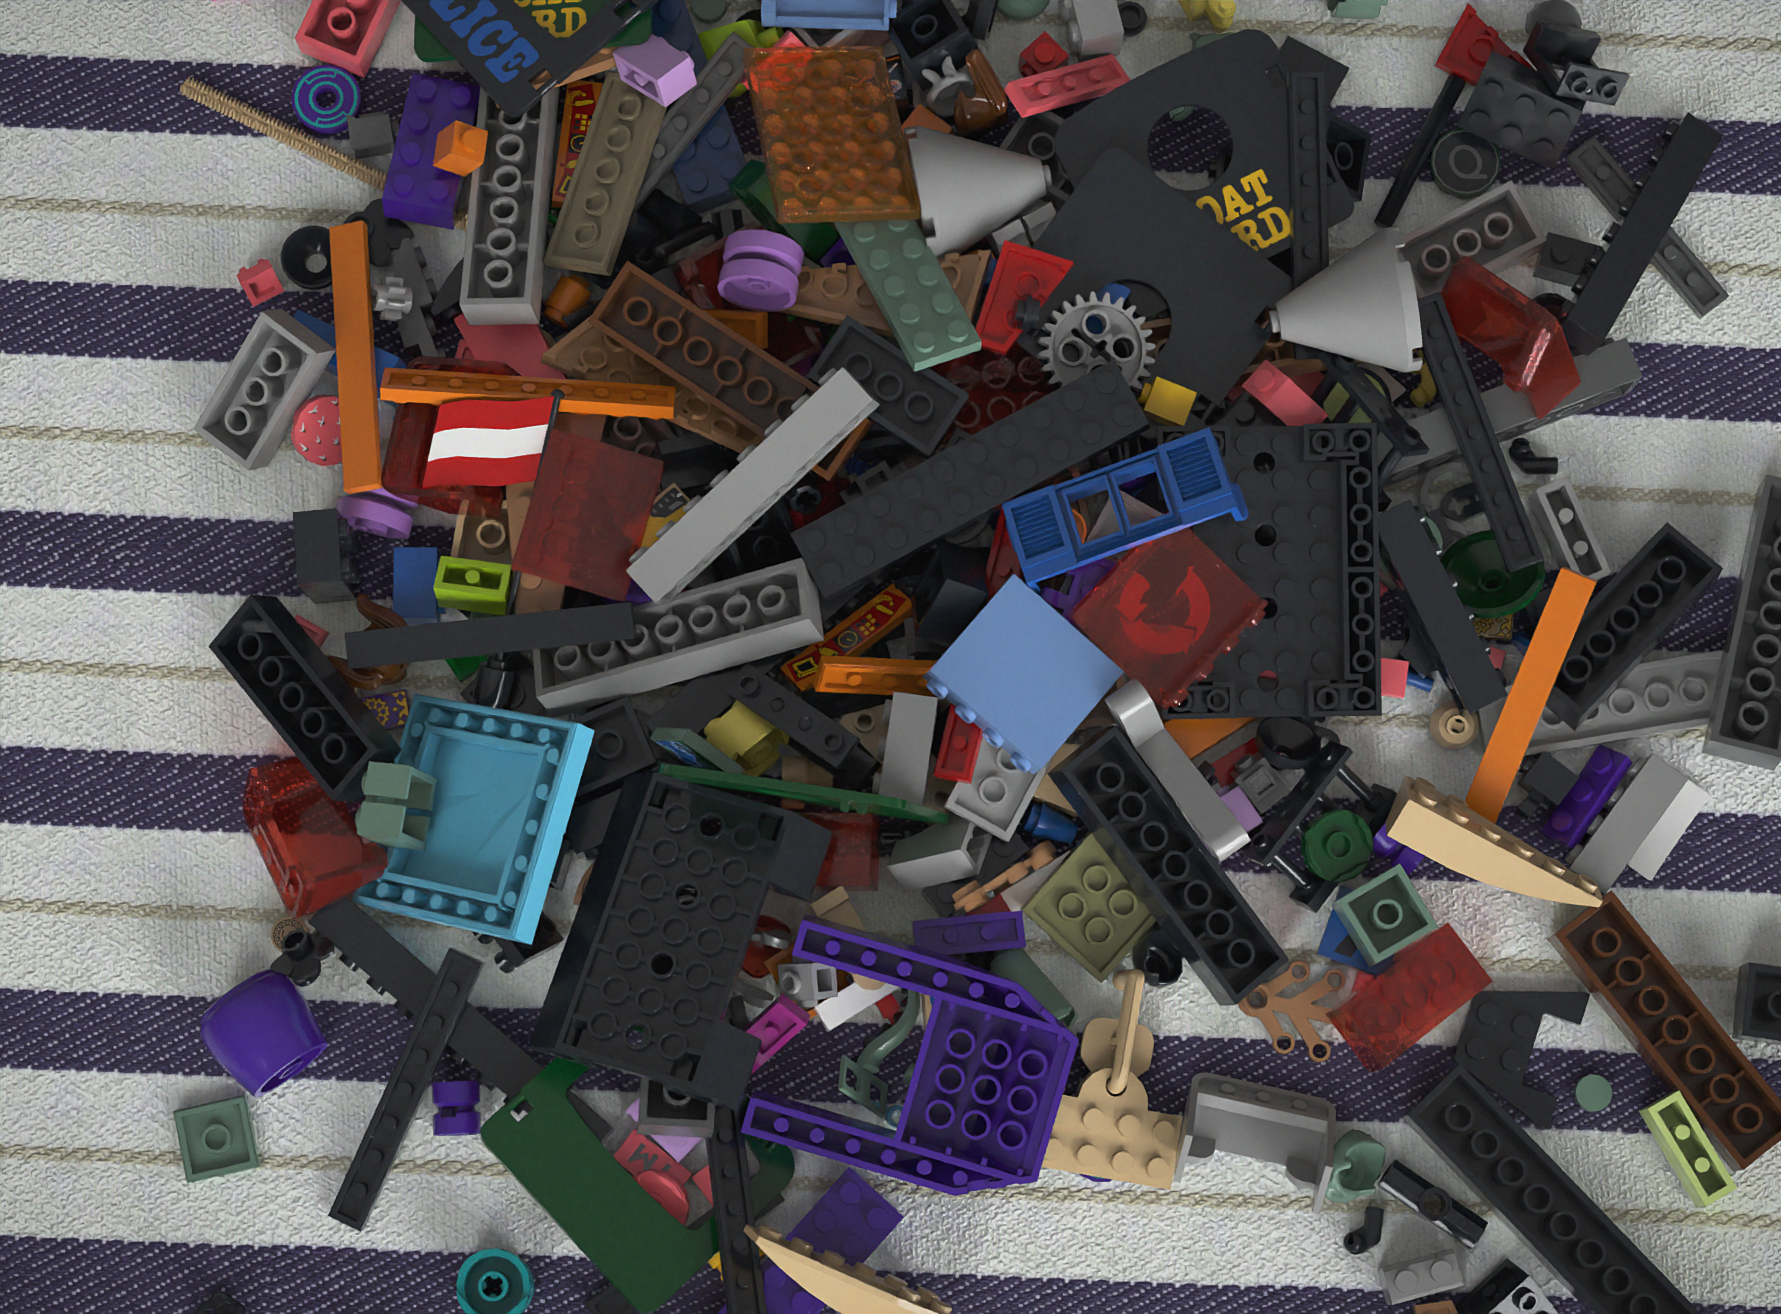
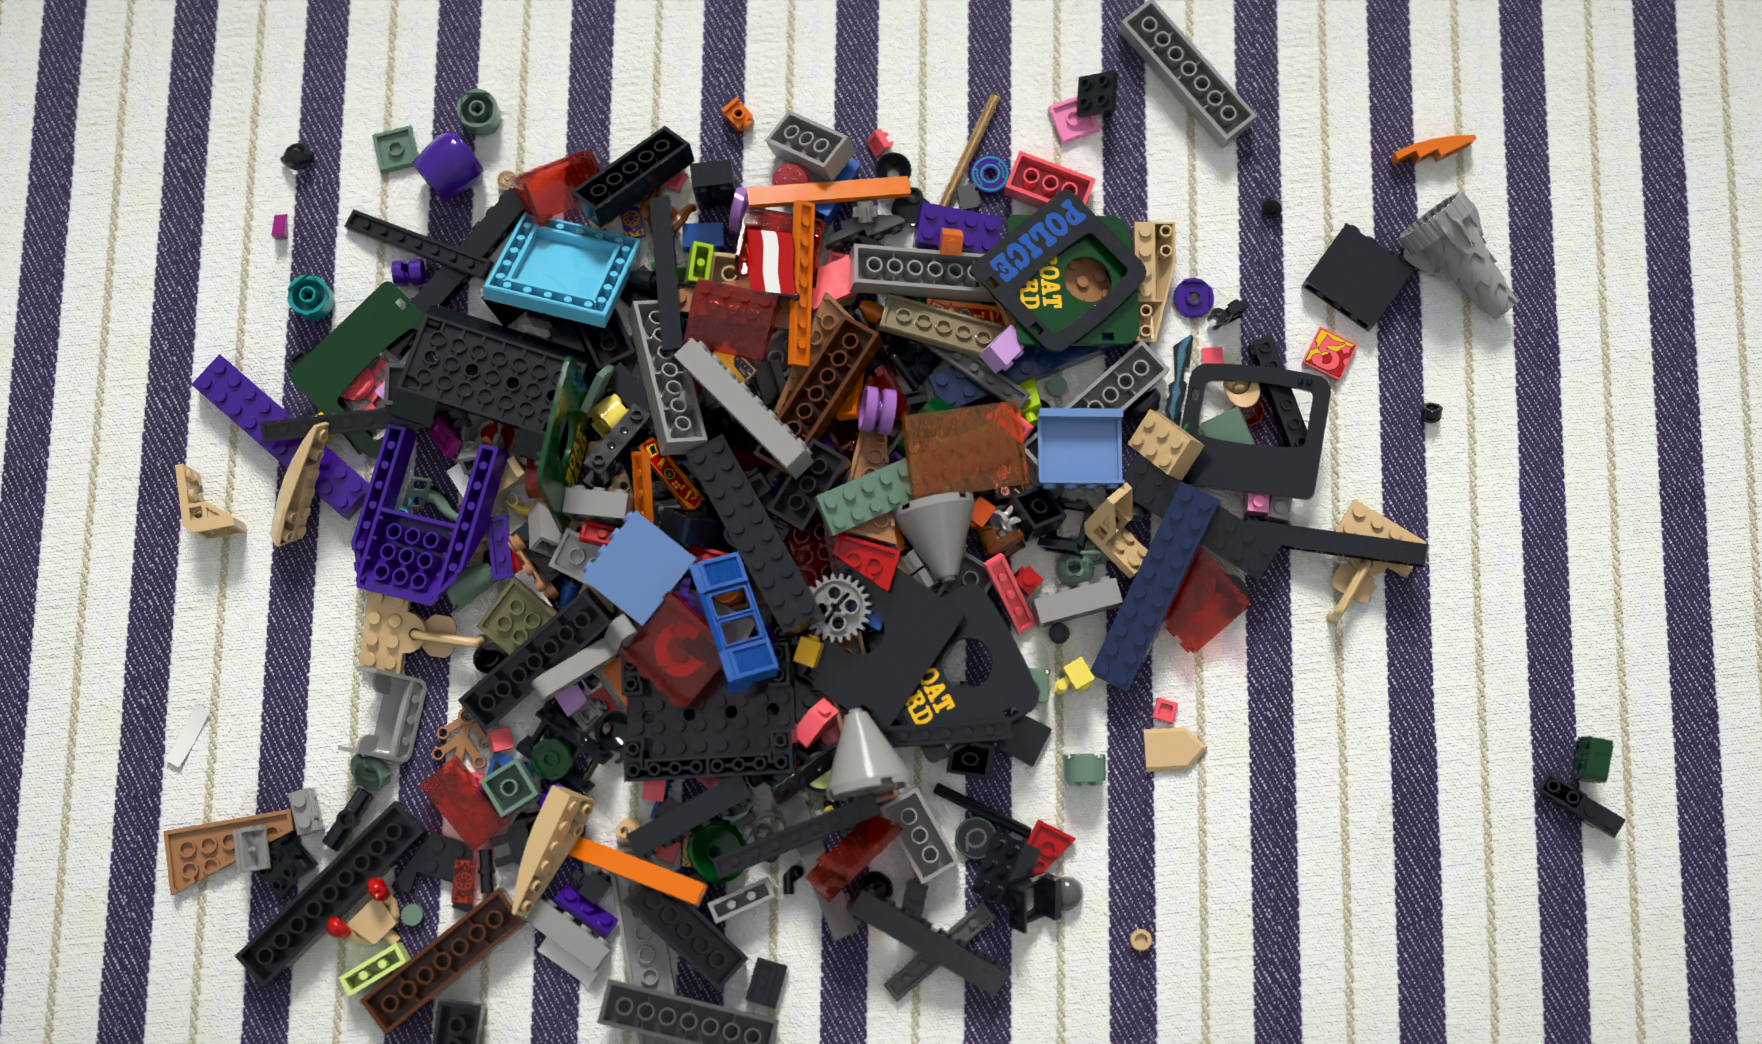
camera: 90 degrees right, 0 degrees up
black plate [270,929,335,987] -> none
sand green piece [355,761,437,850] -> none
black plate [1012,293,1040,330] -> none
black arm [1343,1206,1385,1255] -> none
none -> tan torso [326,877,401,946]
none -> clear red tile [451,859,476,904]
none -> sand green brick [457,89,501,136]
none -> black pin [478,849,495,893]
none -> coral tile [488,727,515,753]
none -> black connector [489,810,540,867]
none -> light yellow arm [506,495,535,517]
none -> orange brick [722,97,754,133]
none -> black plate [745,957,788,1008]

